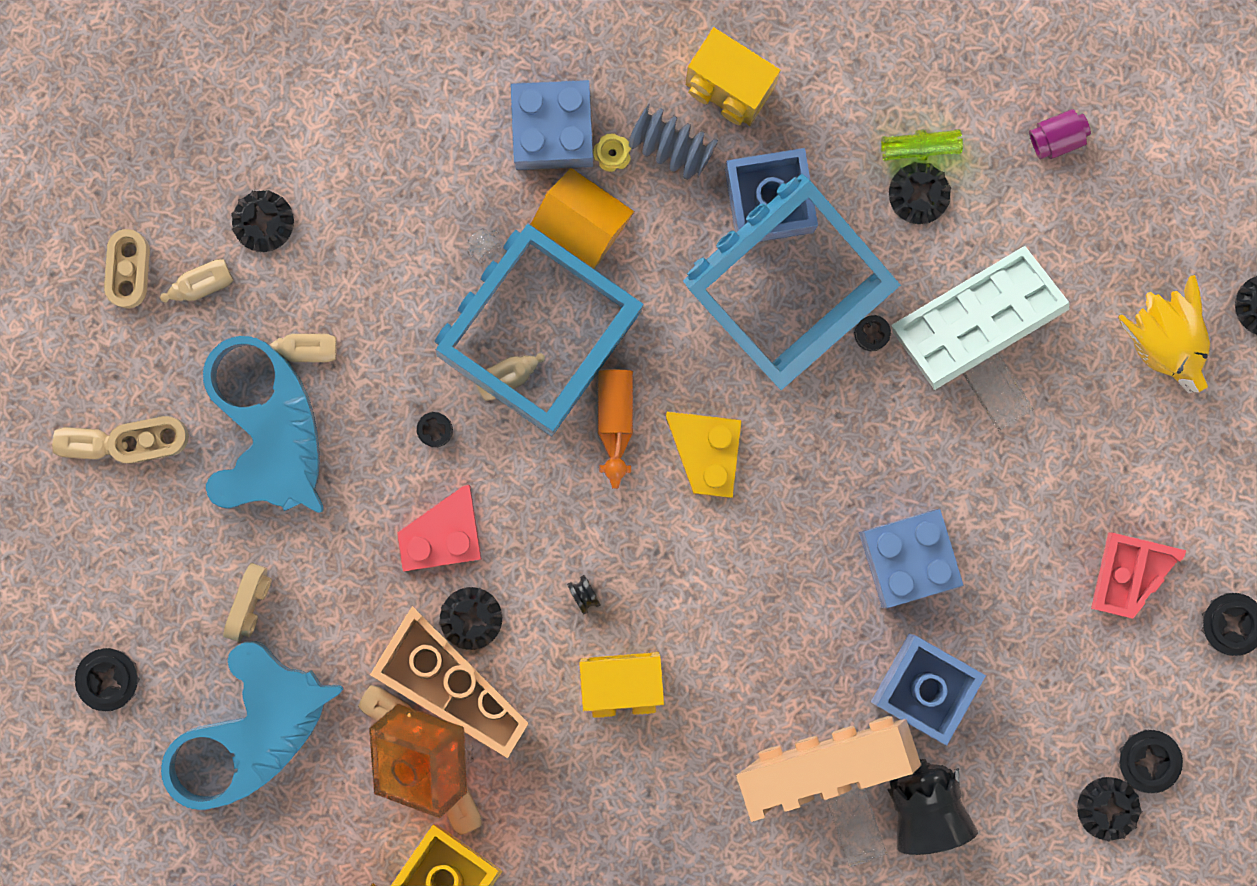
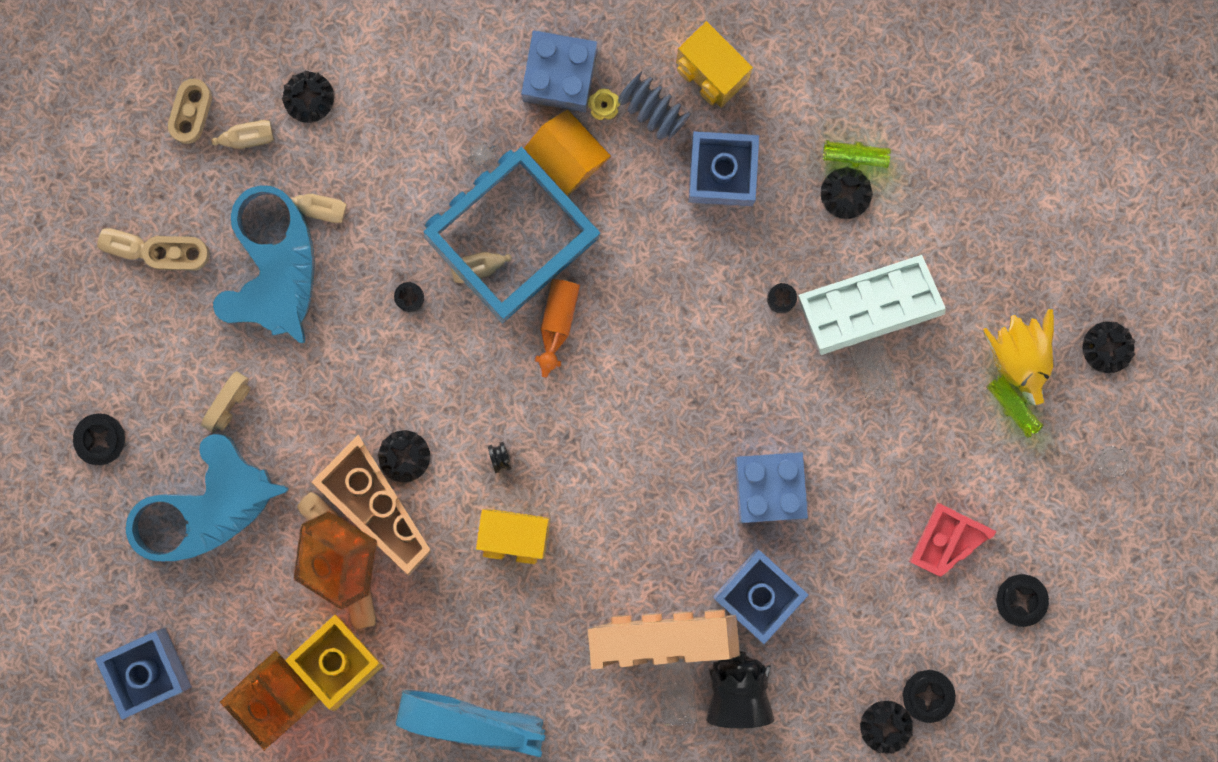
camera: 15 degrees right, 0 degrees up
coral wing [397,485,482,572] -> none
yellow wing [666,411,741,498] -> none
dark azure window [683,174,901,391] -> none
magenta brick [1029,109,1091,160] -> none
none -> clear neon green pin [986,374,1044,438]

